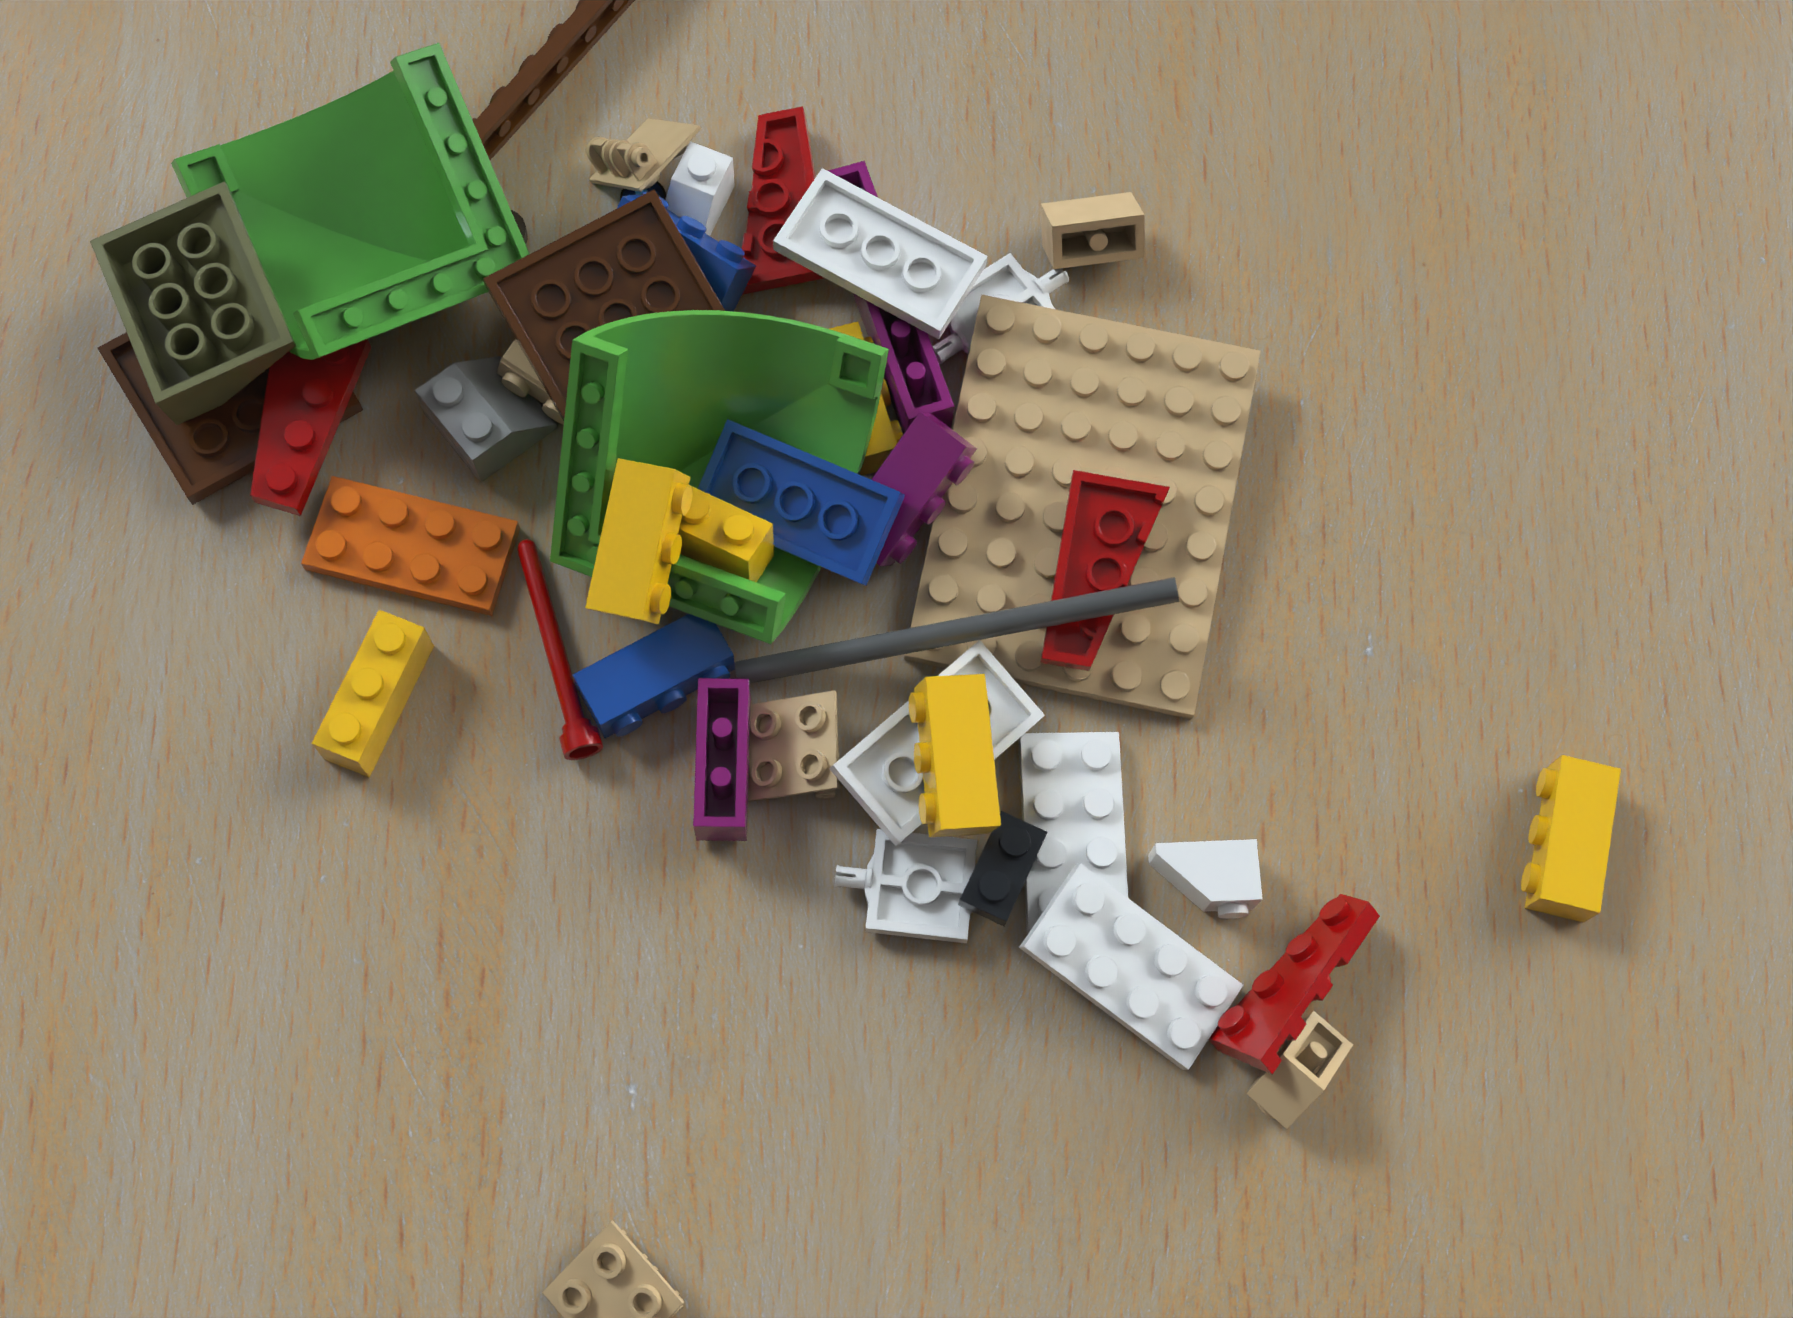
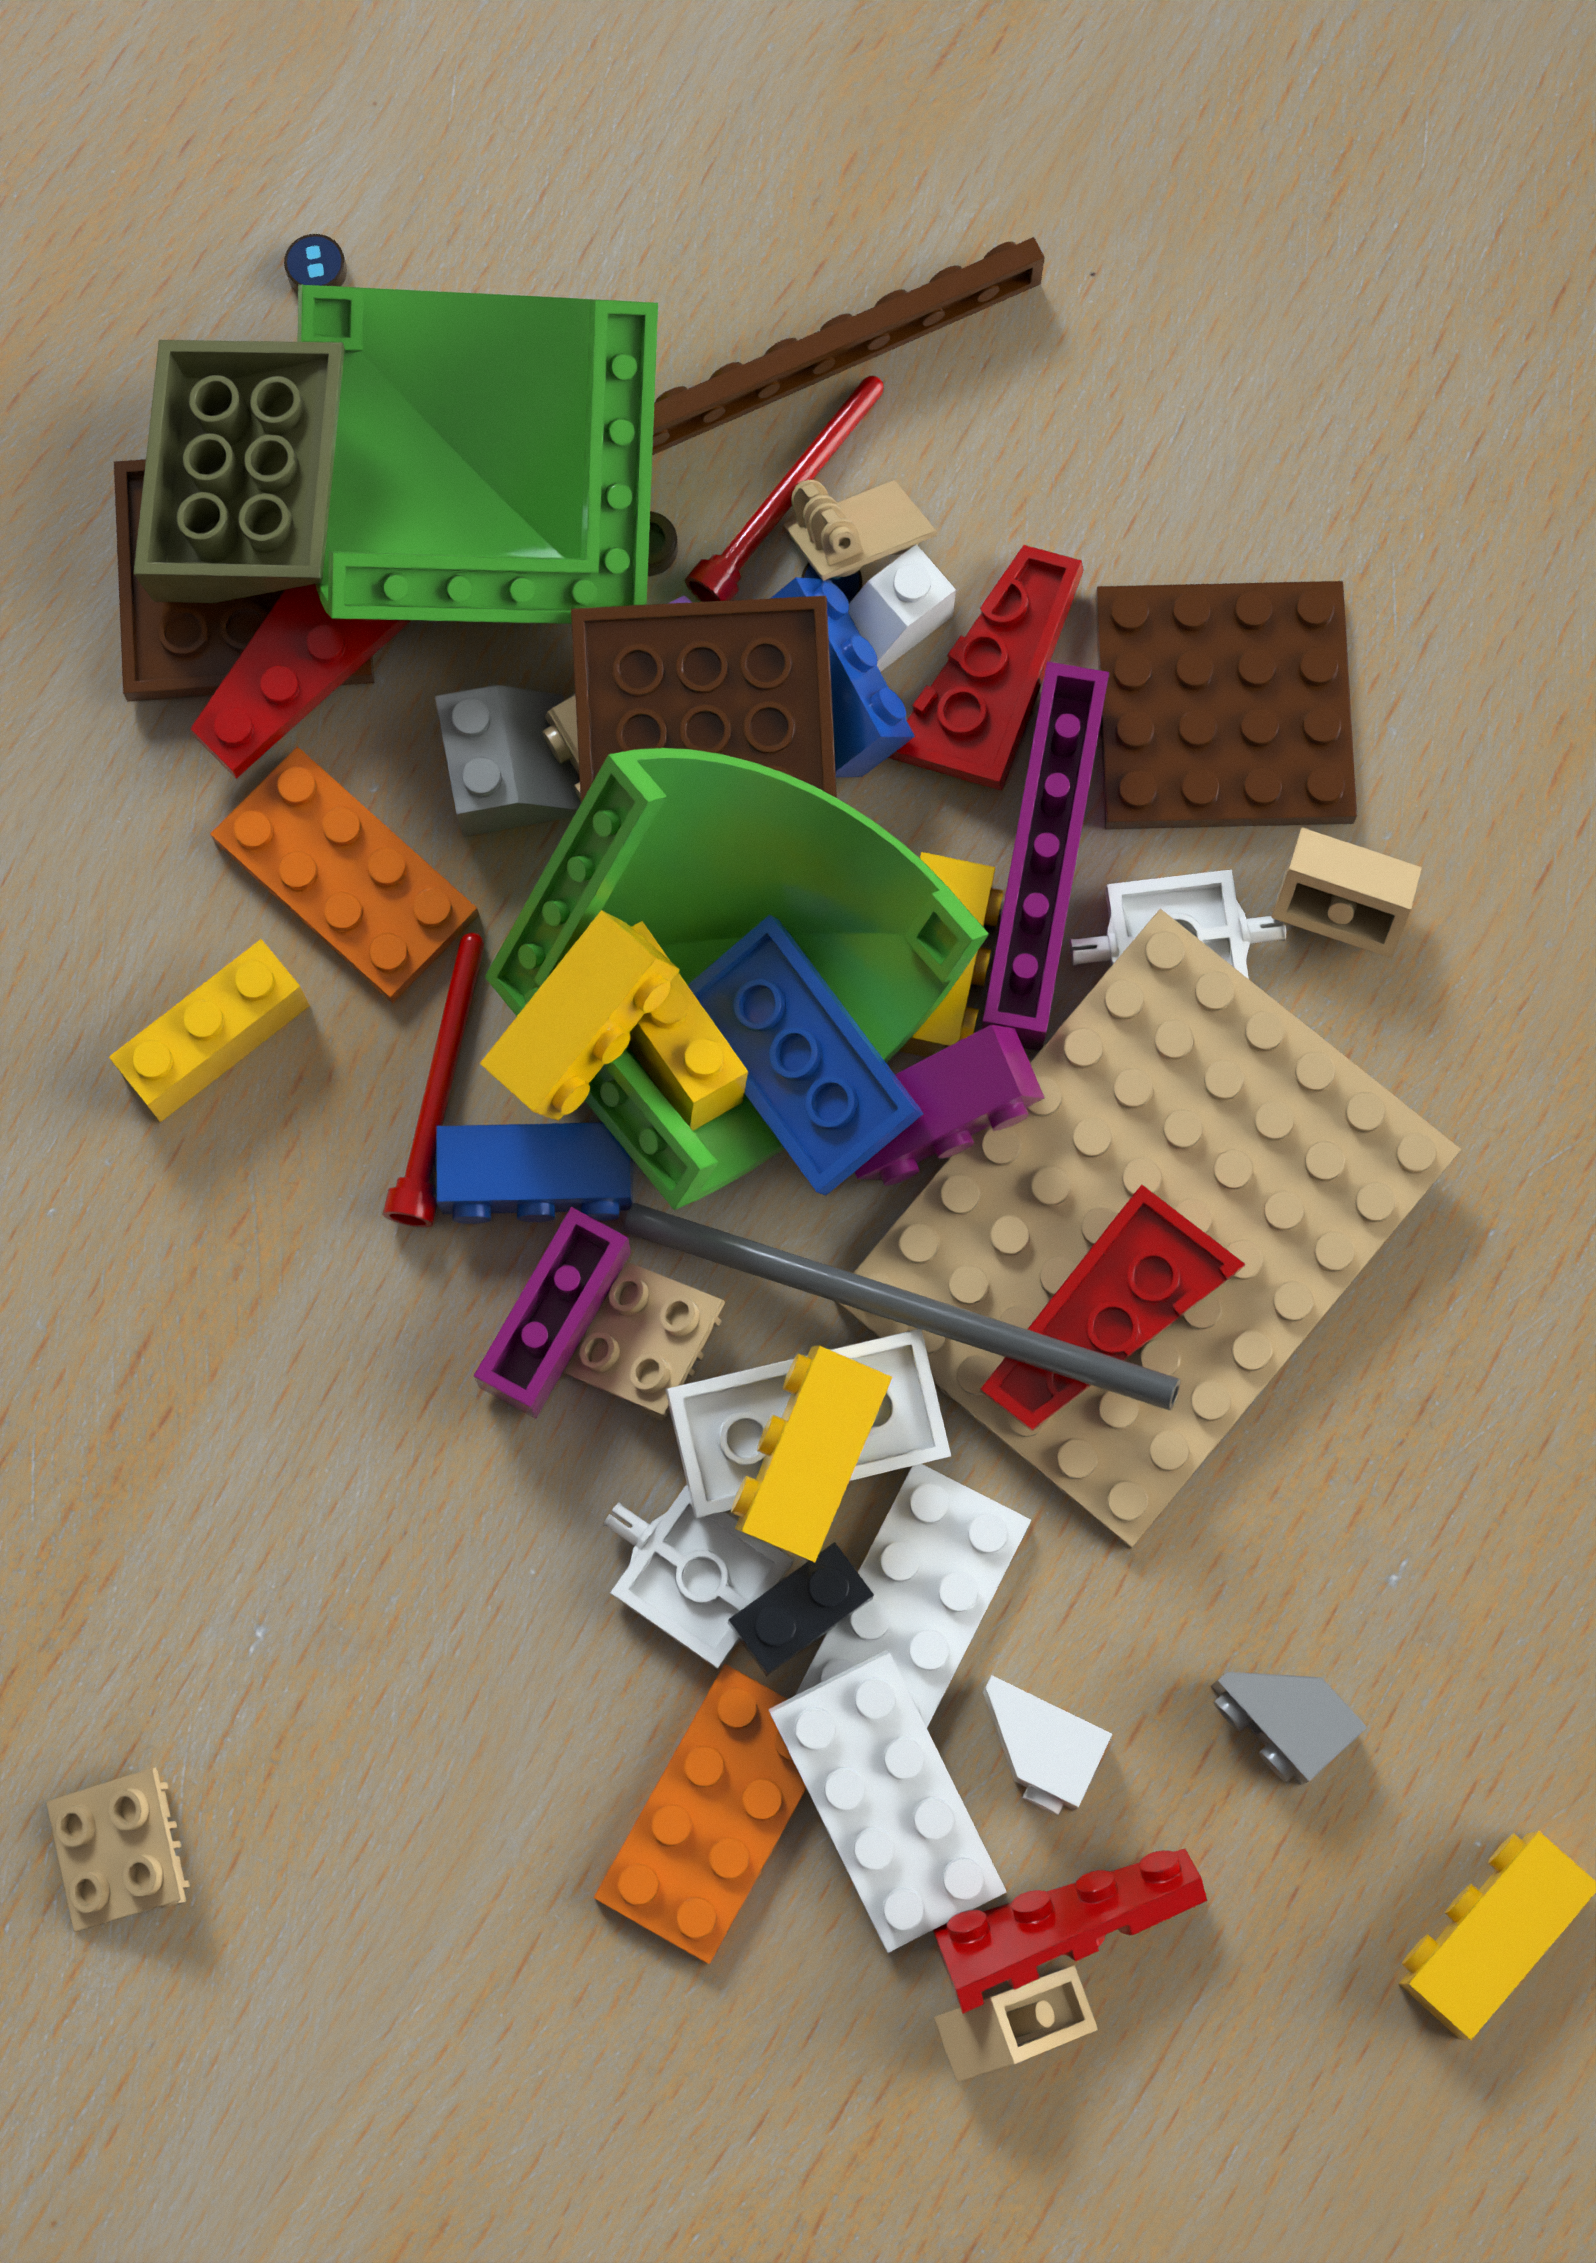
camera: 35 degrees right, 5 degrees up
white plate [773,168,988,339] -> none
none -> dark blue tile [284,234,347,293]
none -> orange plate [593,1663,807,1965]
none -> red piece [685,376,884,602]
none -> reddish brown plate [1095,581,1357,830]
none -> light grey slope [1211,1672,1367,1785]

